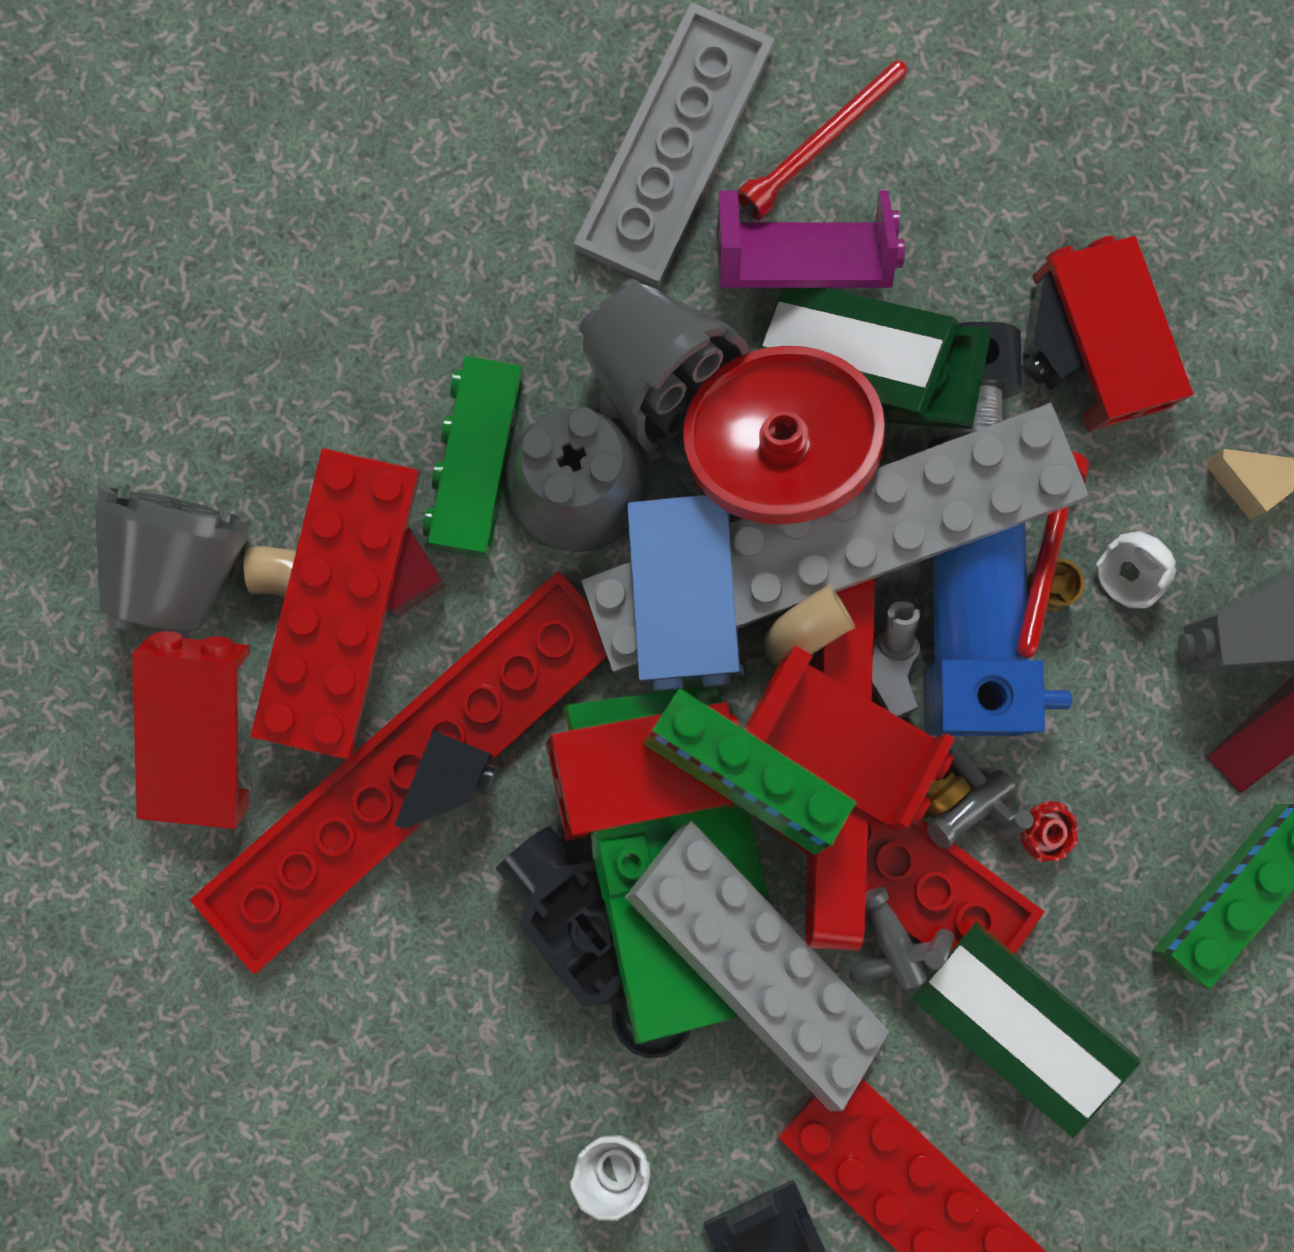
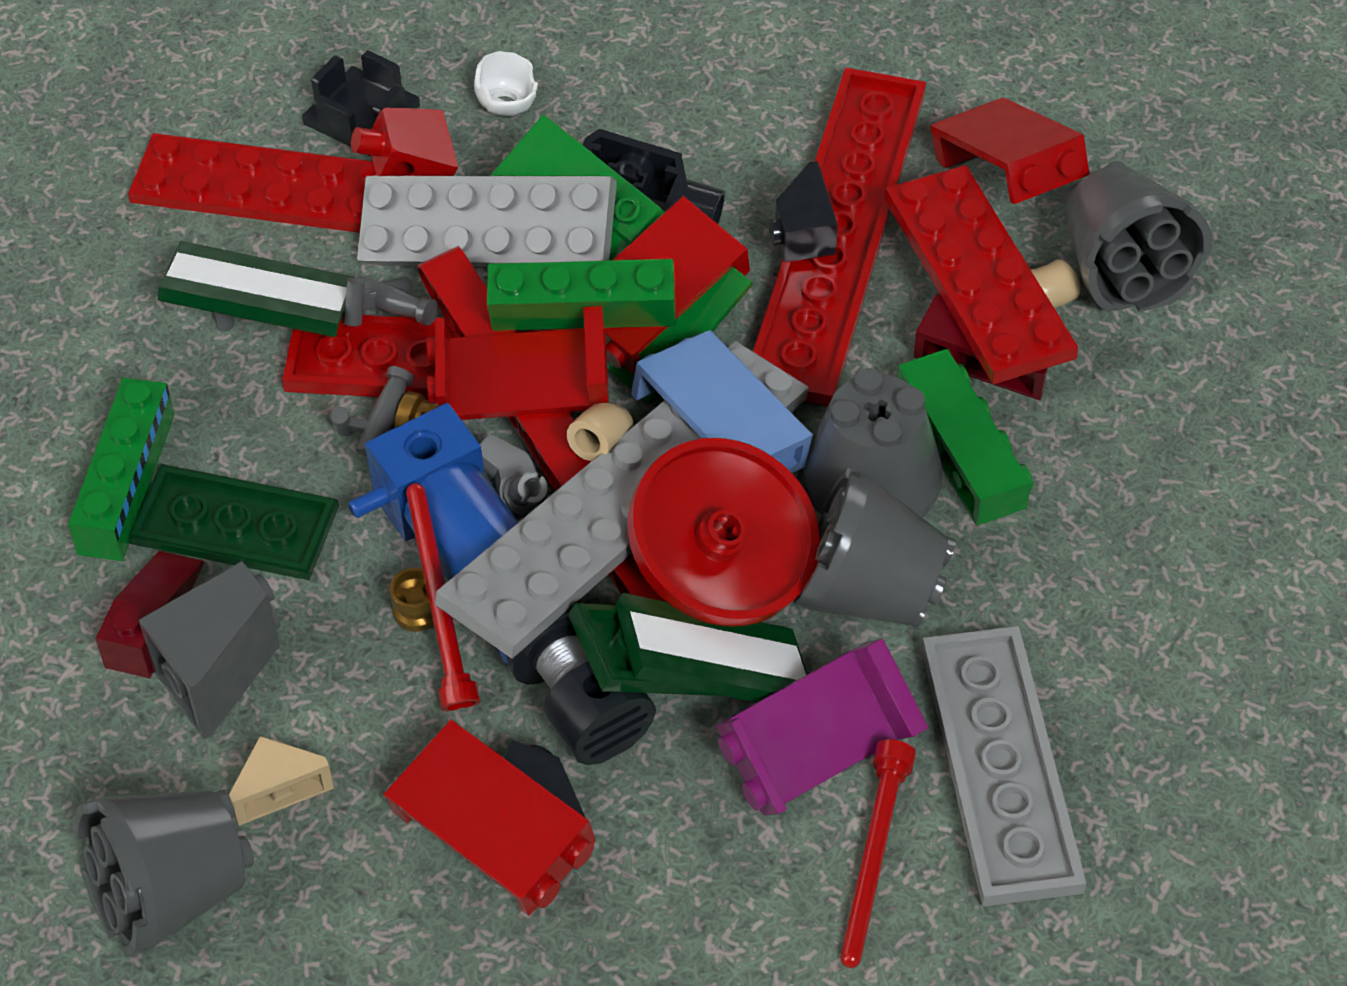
camera: 150 degrees right, 30 degrees down
red plate [1020,801,1078,863] -> none
white hair [1095,531,1177,609] -> none
none -> dark green tile [128,464,339,581]
none -> red torso [351,108,458,176]

